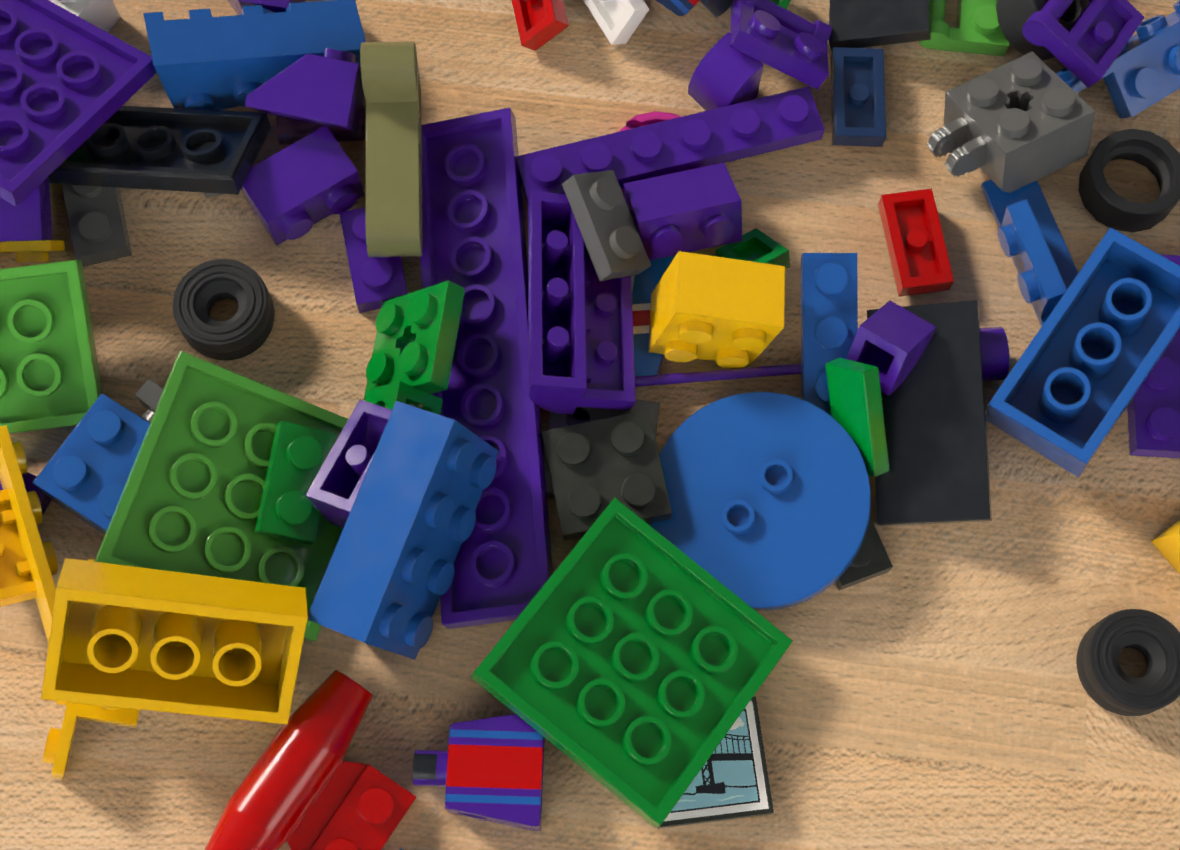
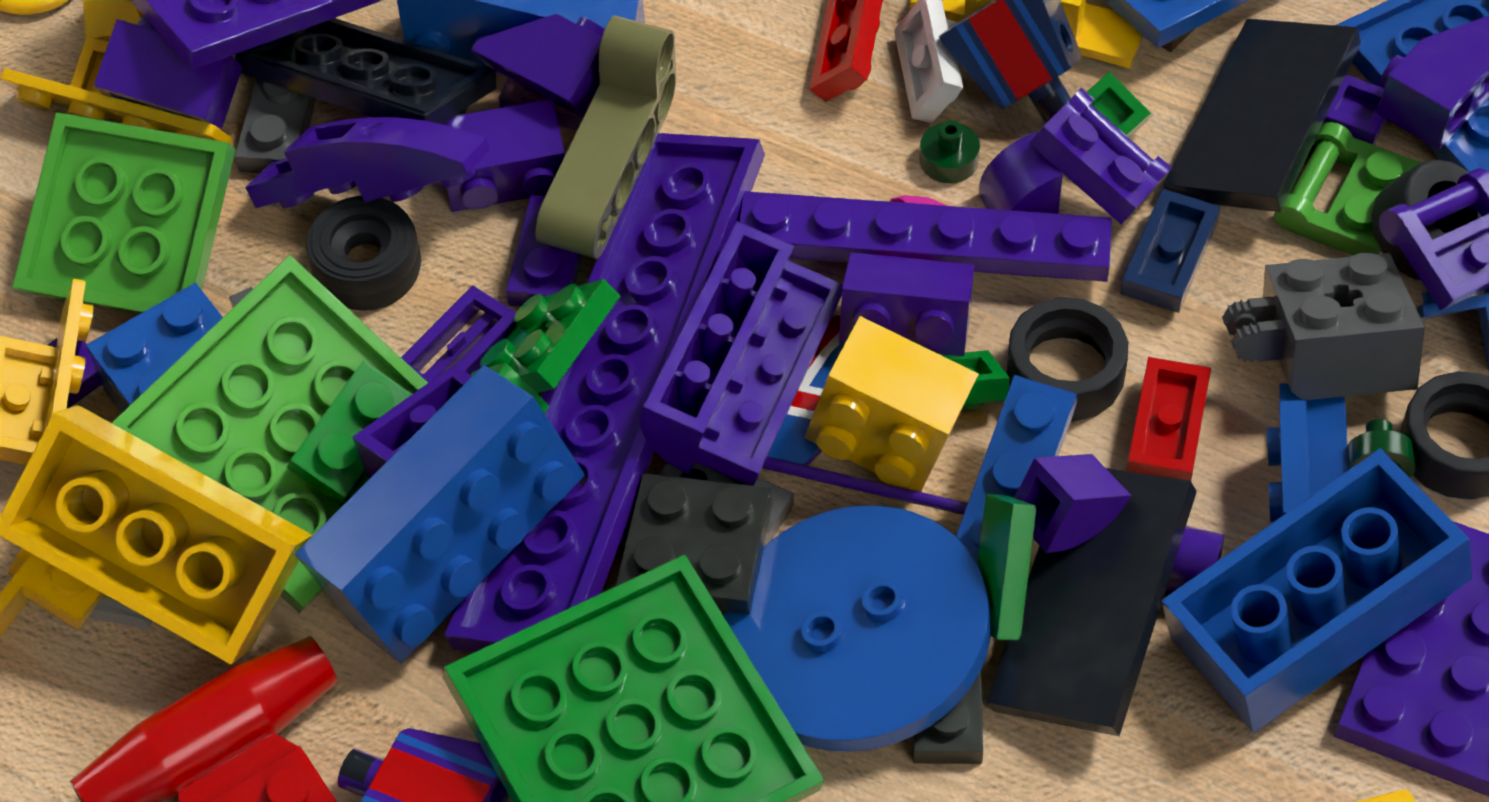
camera: 25 degrees right, 15 degrees down
dark grey plate [562,170,651,281] -> none
none -> dark purple slope [245,117,491,208]
none -> dark purple tile [401,285,517,383]
none -> dark green tile [919,120,980,183]
none -> black tyre [1006,297,1129,422]
none -> dark green tile [1348,419,1415,478]

